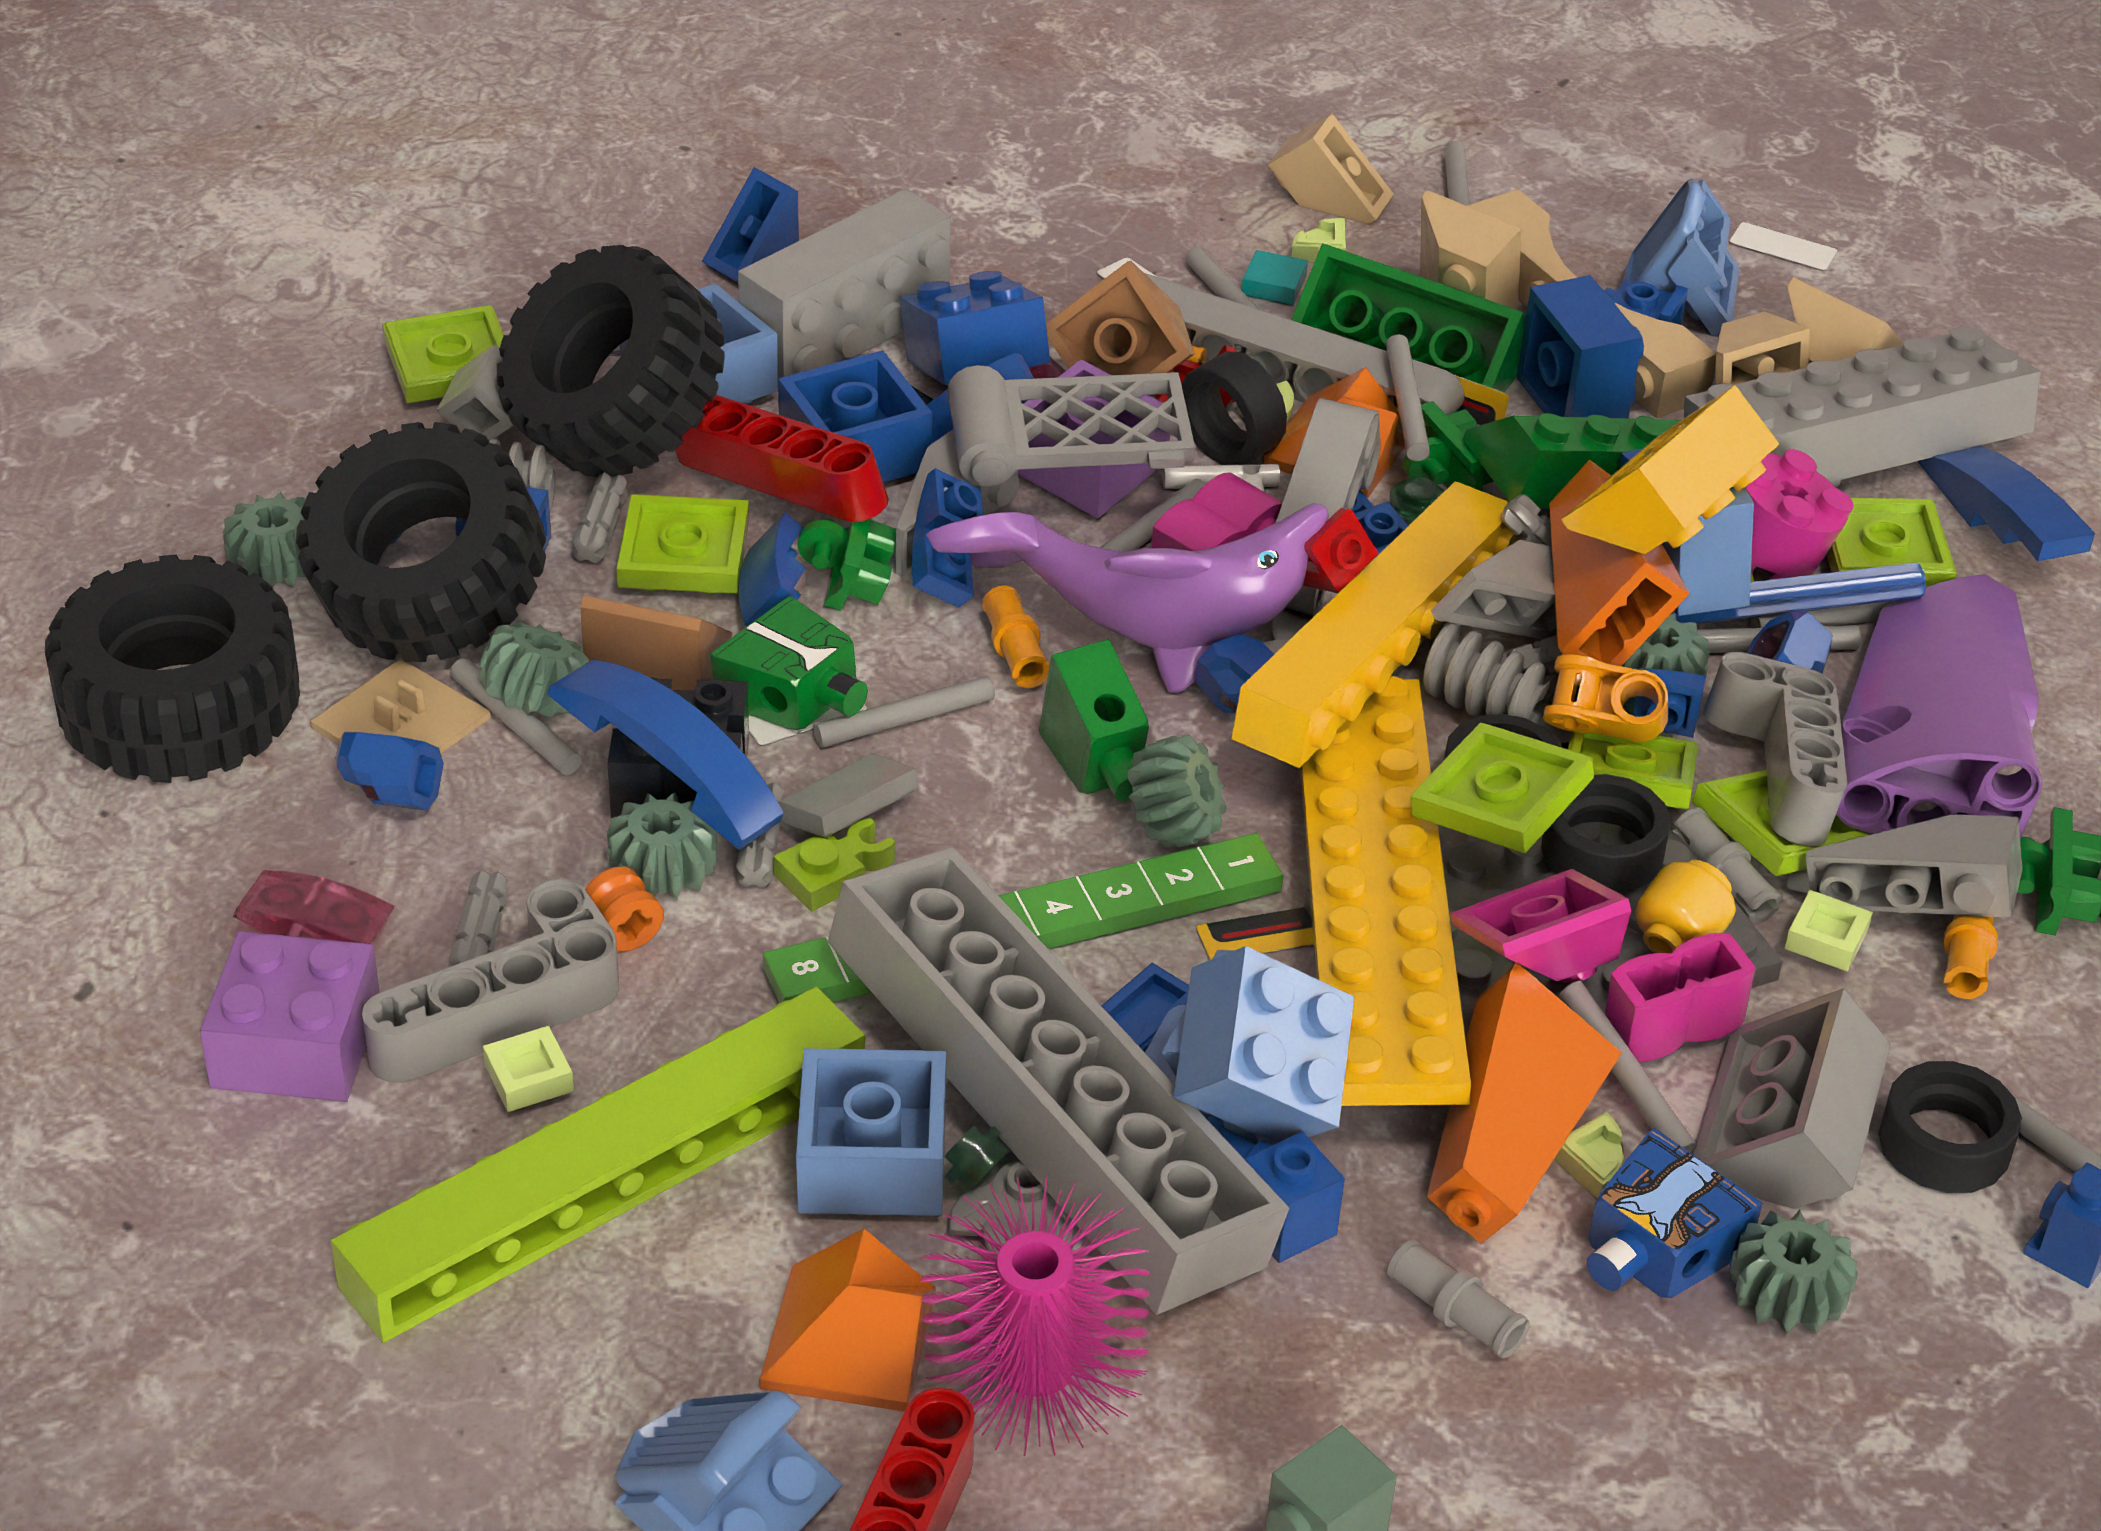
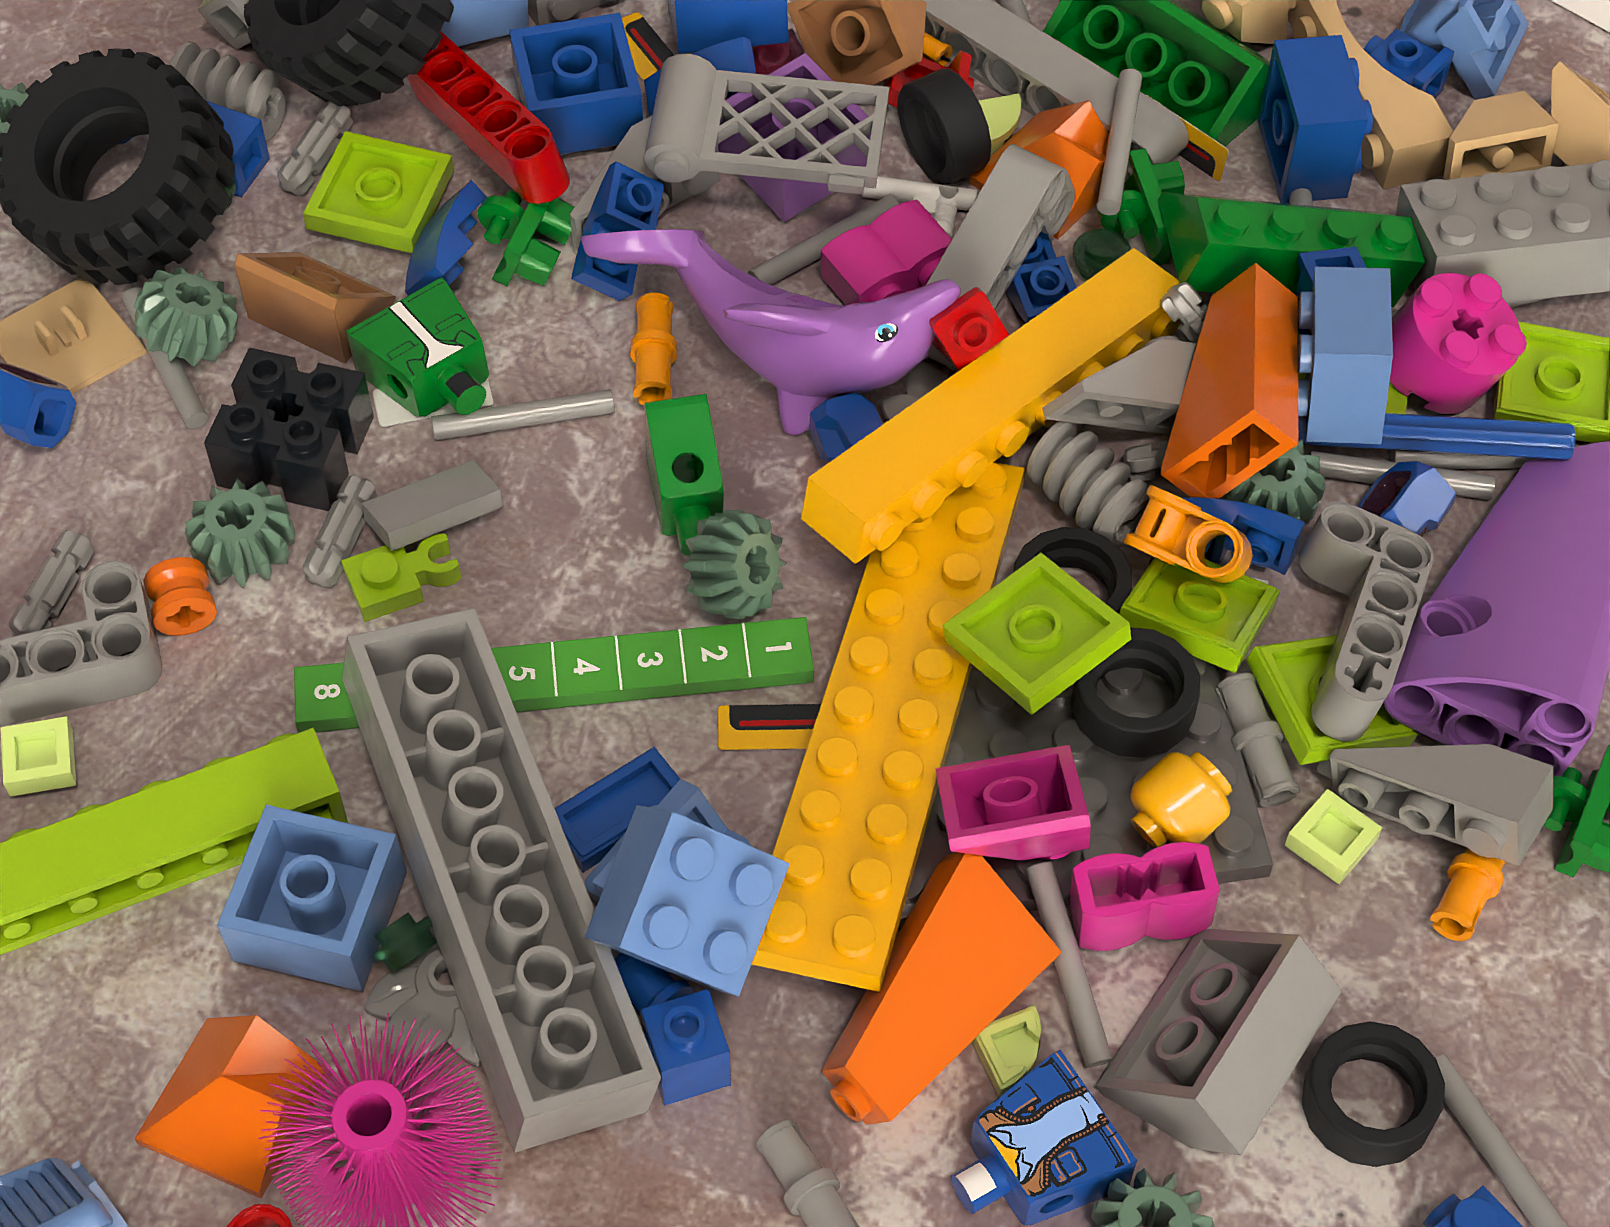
camera: 15 degrees right, 15 degrees up
blue slope [547,660,784,850] -> none
yellow slope [1561,385,1779,554] -> none

